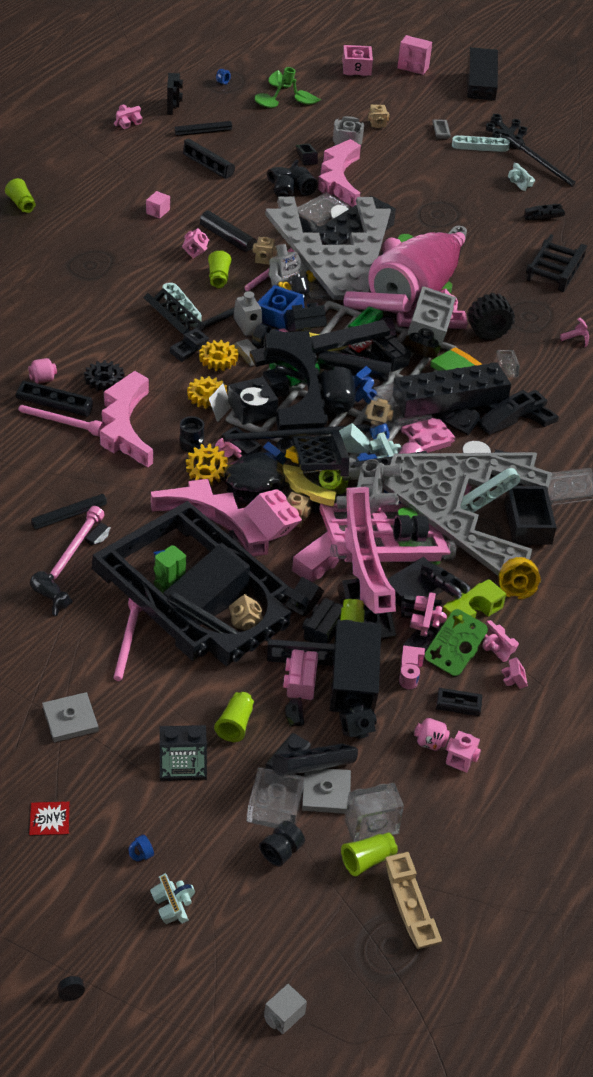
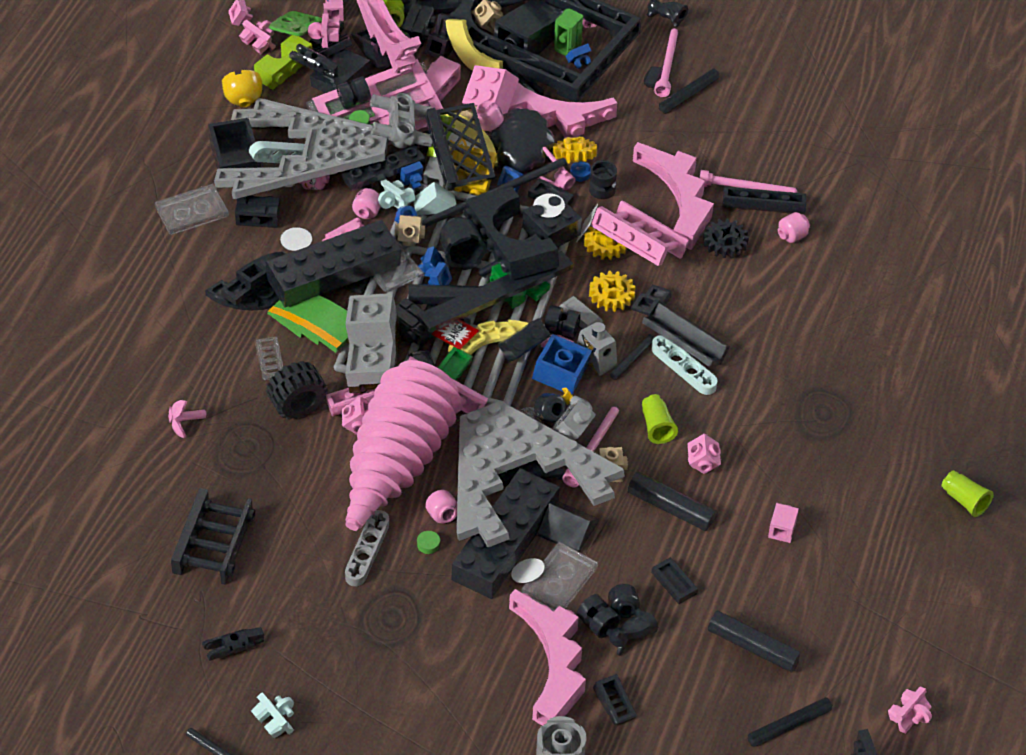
camera: 170 degrees right, 5 degrees up
none -> light yellow tile [446,19,503,71]
none -> bright pink head [476,101,504,132]
none -> bright pink fence [591,201,689,266]
none -> black tile [651,557,698,604]

